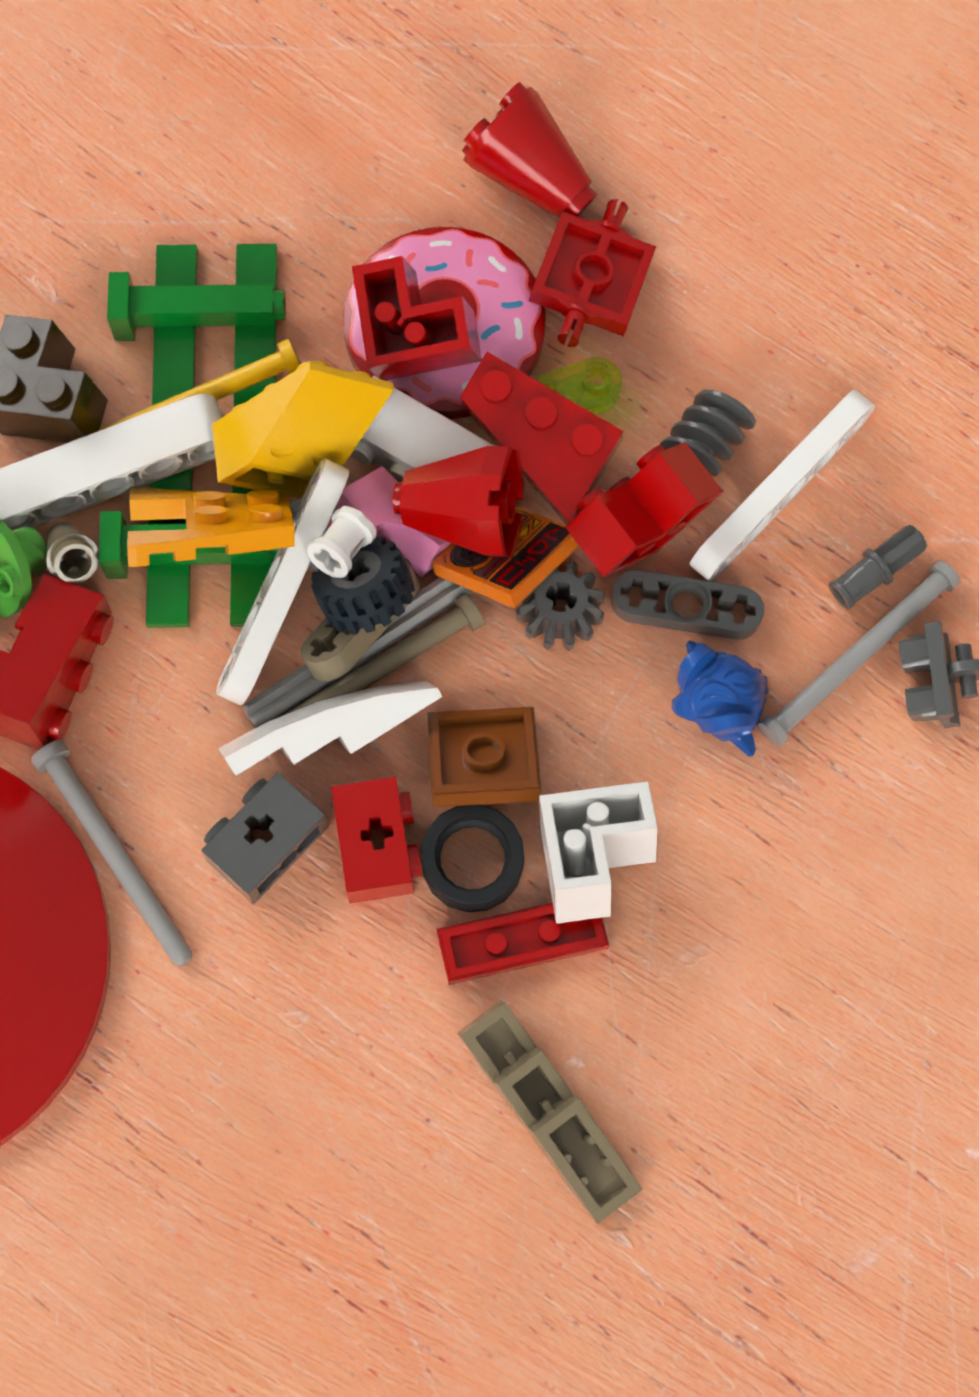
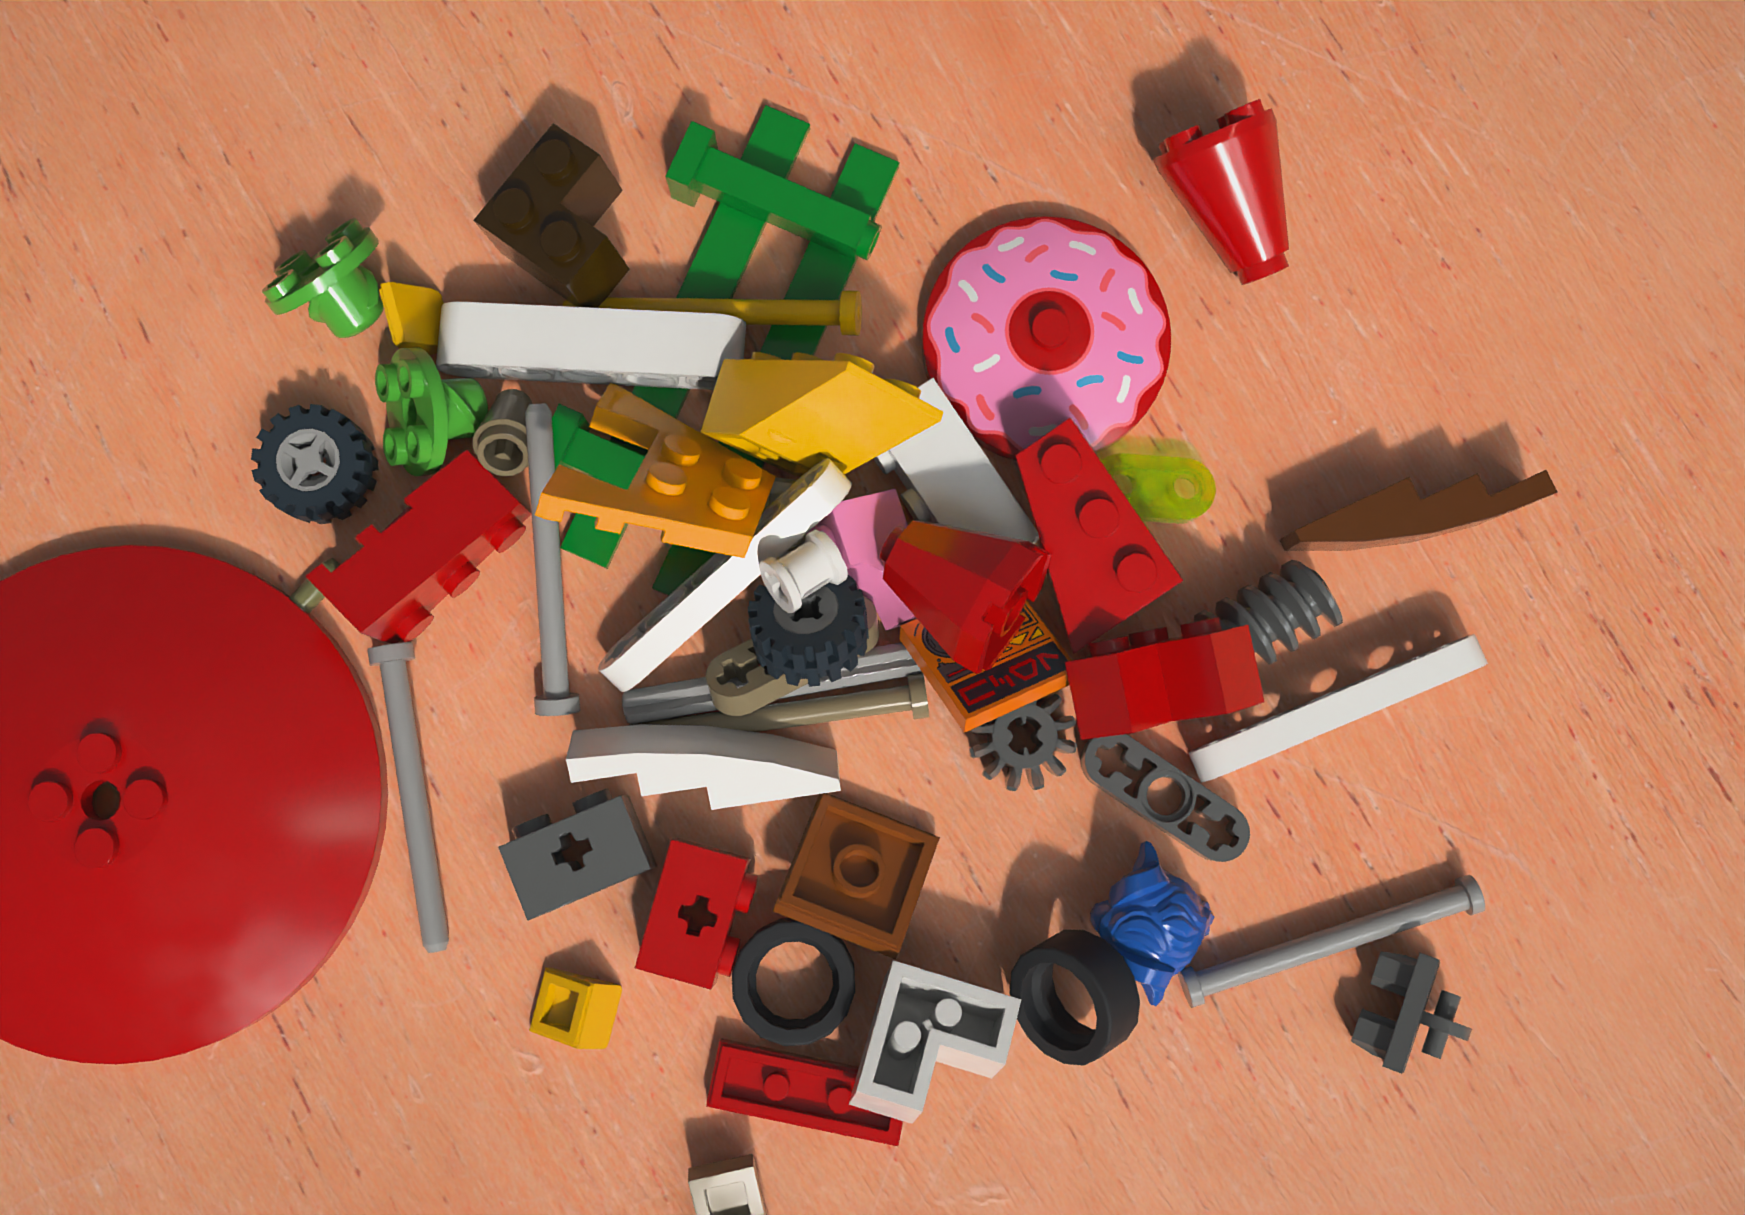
camera: 20 degrees right, 10 degrees up
red brick [352,256,482,381] -> none
red plate [528,199,656,347] -> none
dark grey axle [828,525,927,610] -> none
none -> light grey bar [525,403,580,716]
none -> yellow slope [529,967,622,1049]
none -> black tyre [1009,930,1140,1066]
none -> reddish brown slope [1280,470,1558,551]

